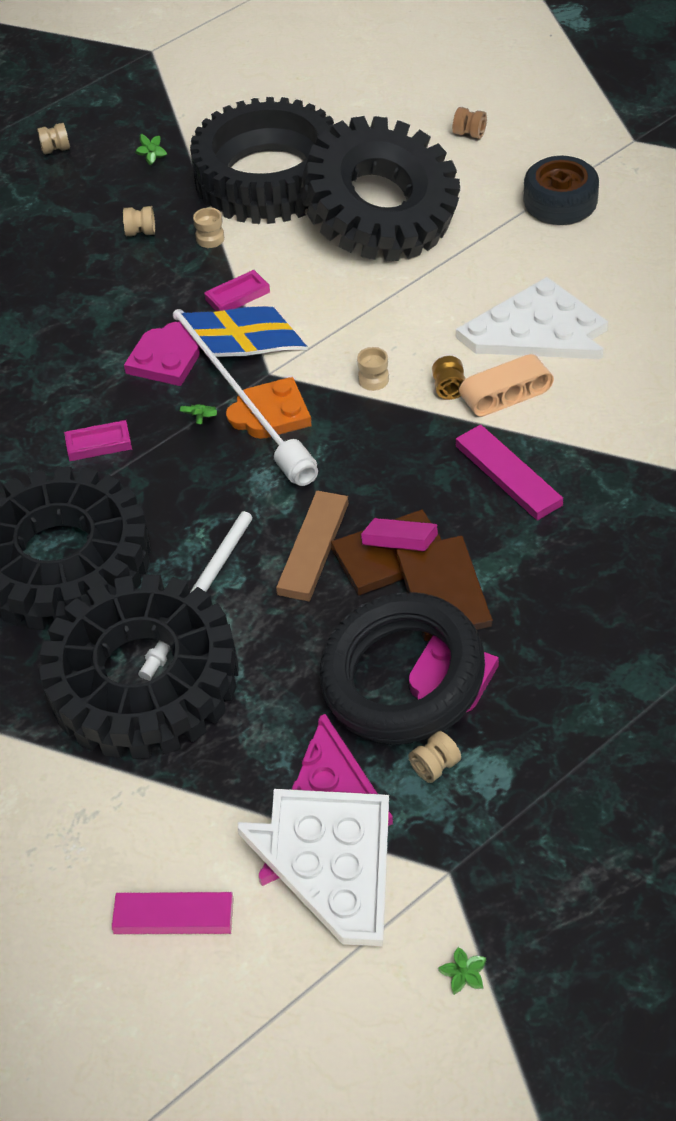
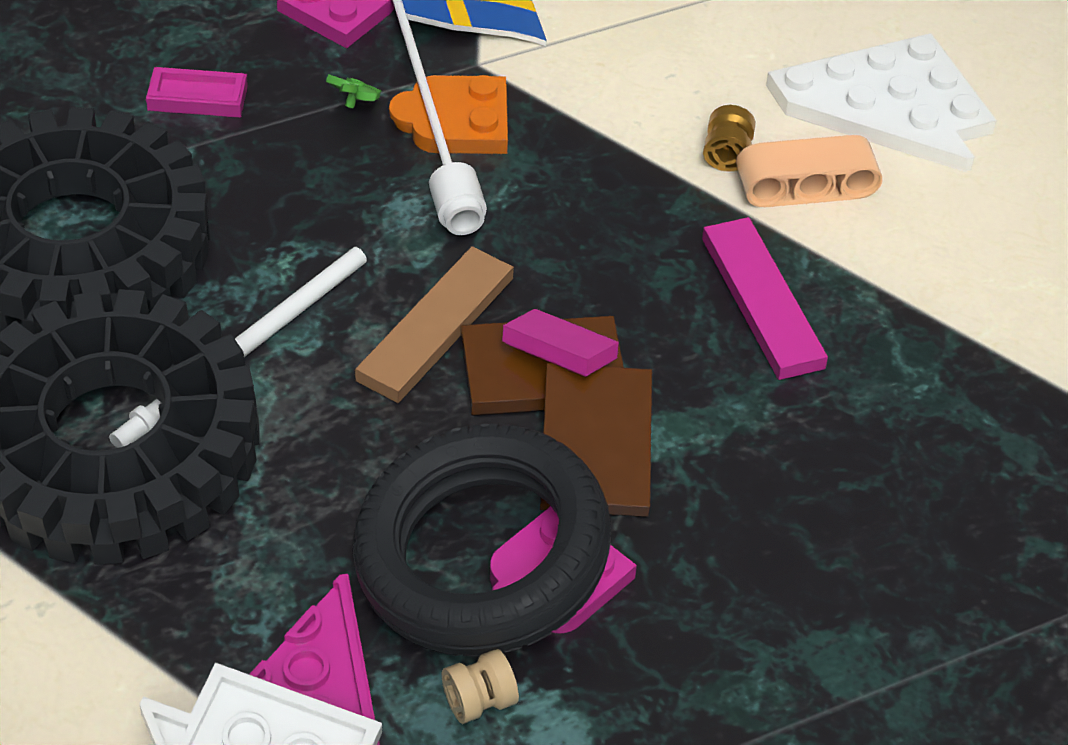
camera: 10 degrees right, 0 degrees up
tan wheel [357,347,389,391] -> none

